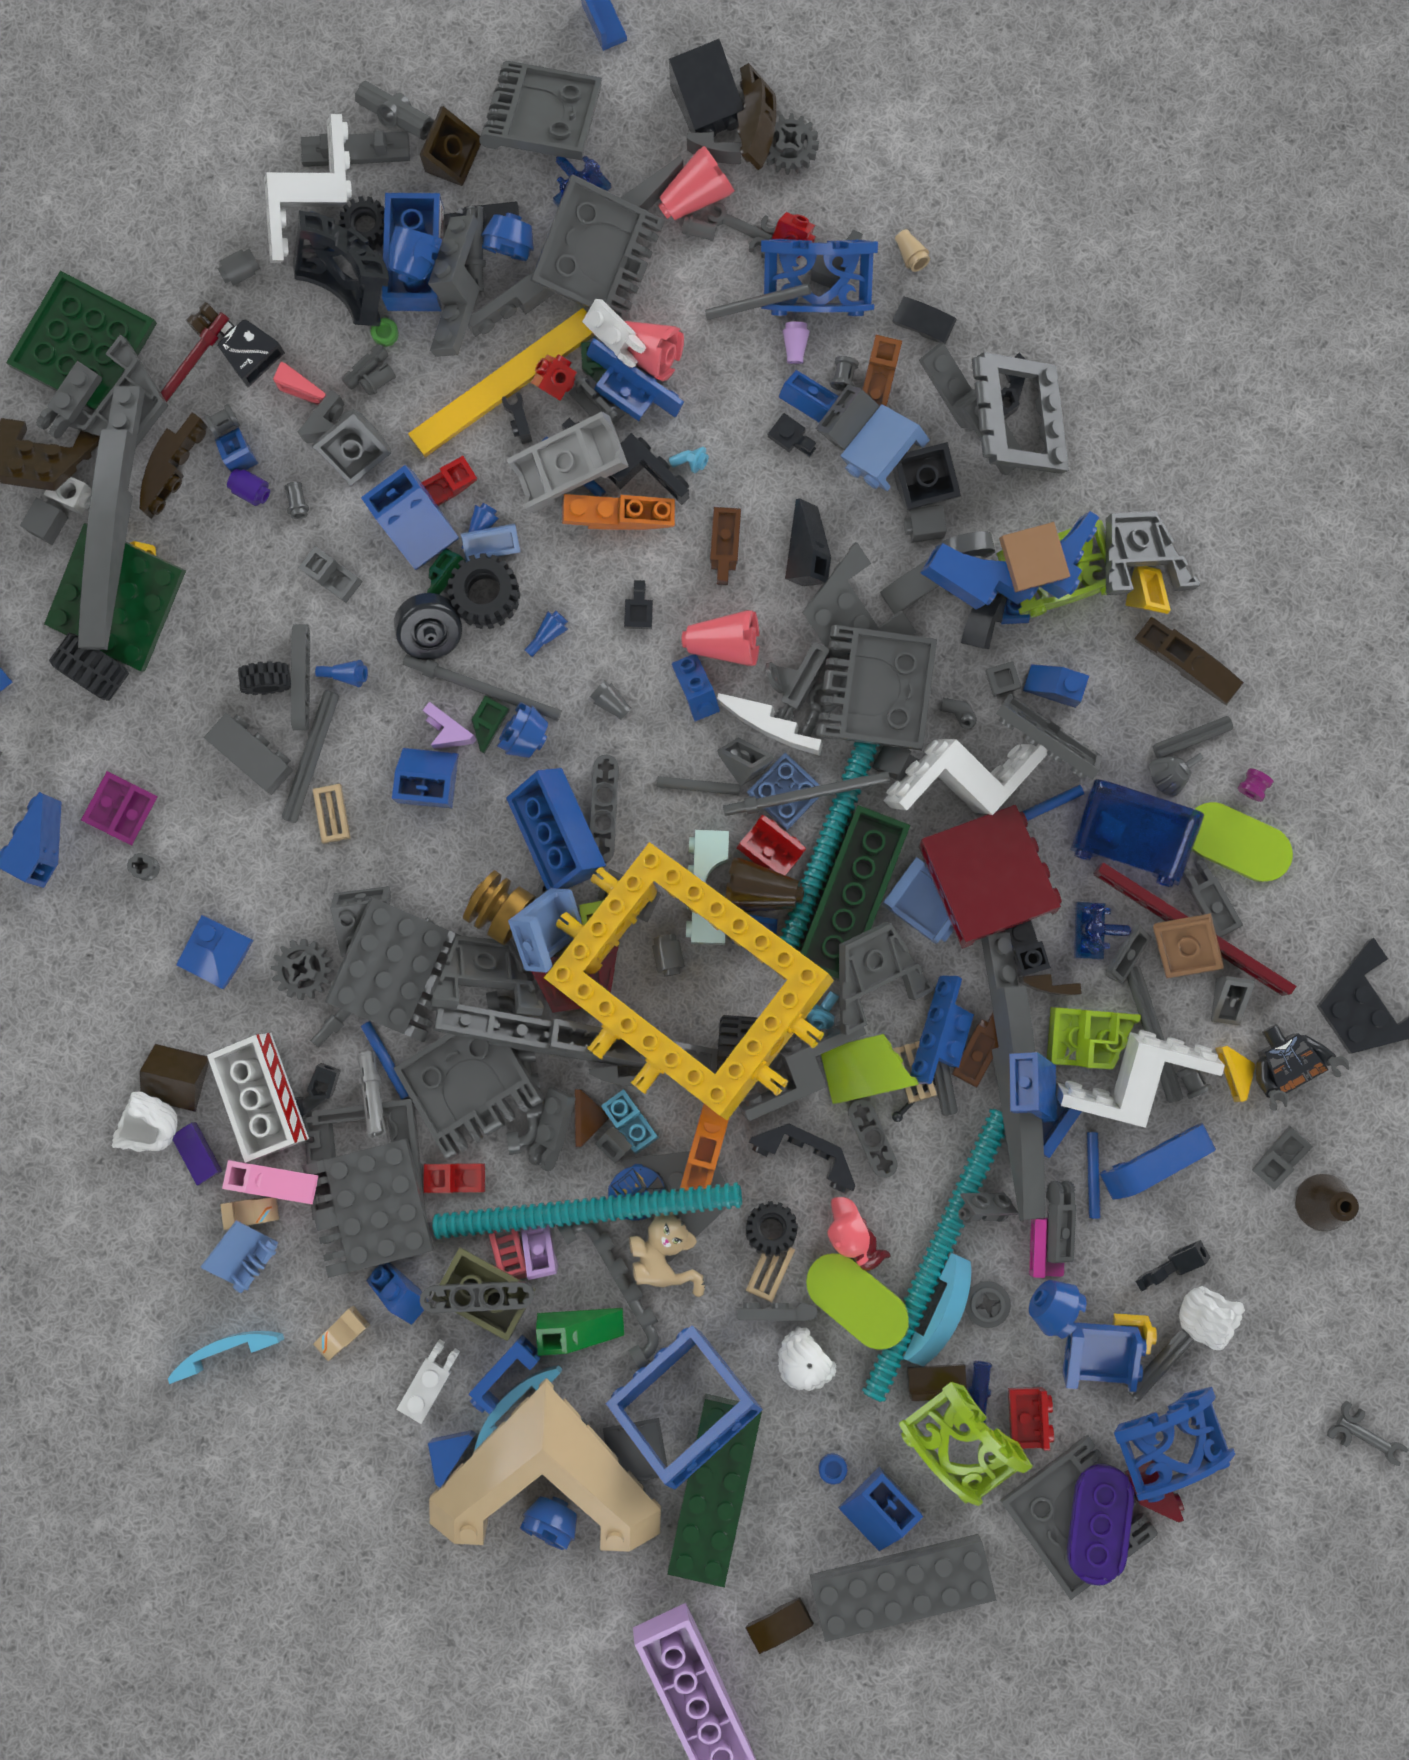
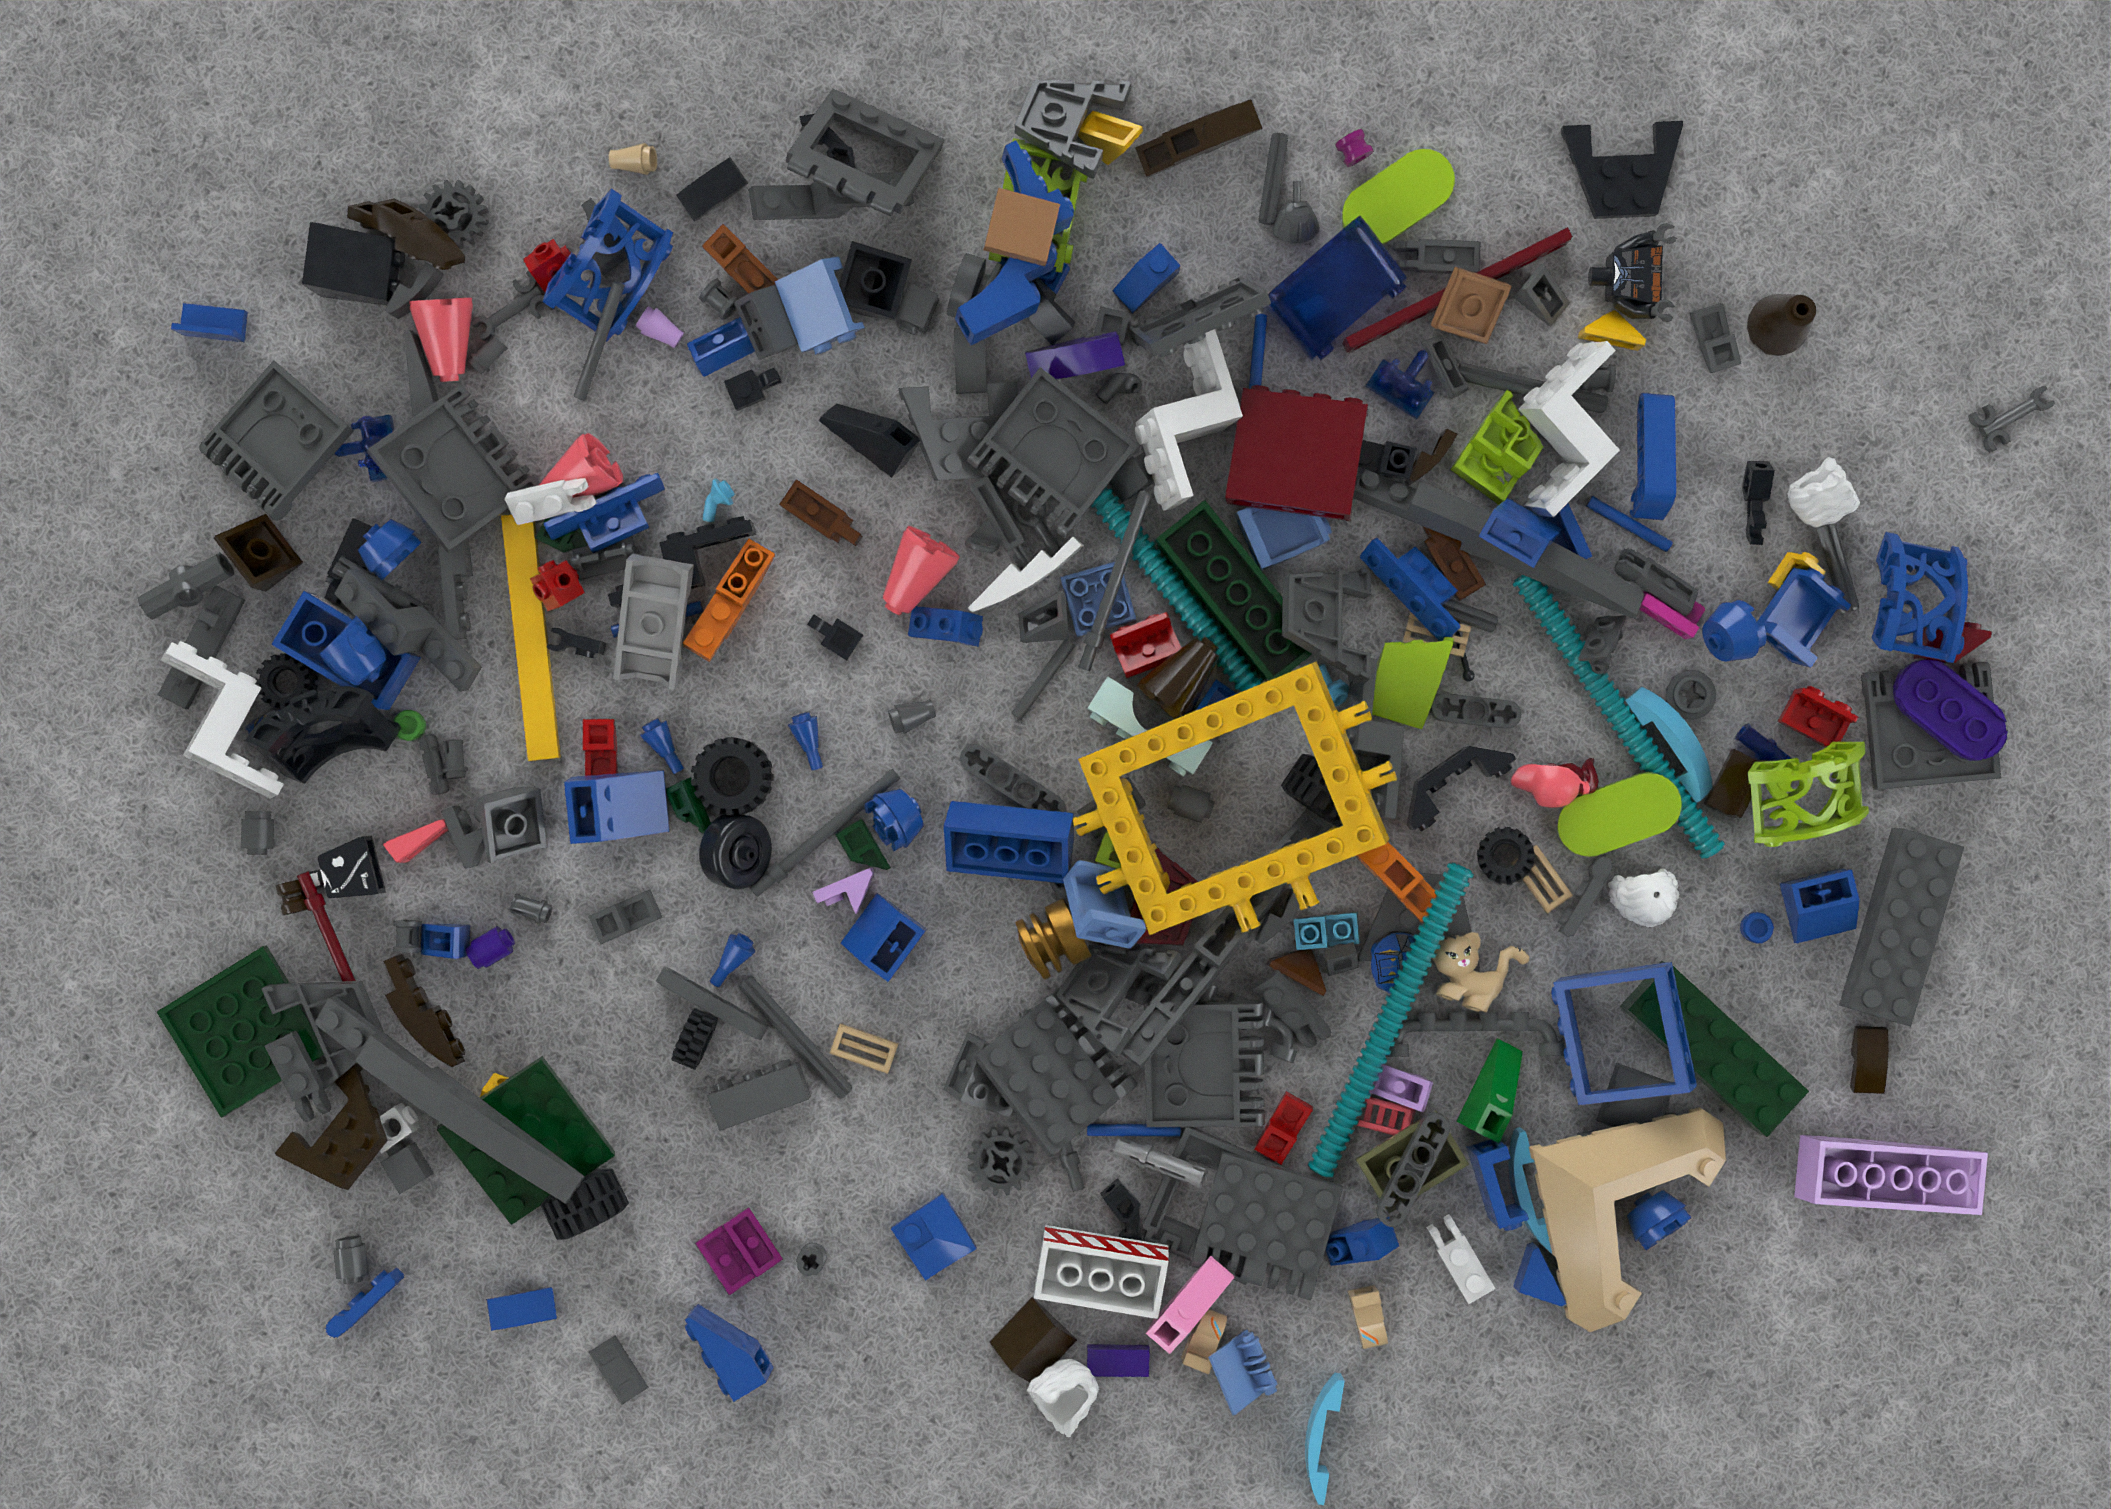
camera: 65 degrees left, 5 degrees up
medium blue tile [461,524,520,562] -> none
none -> dark purple slope [1025,331,1125,379]

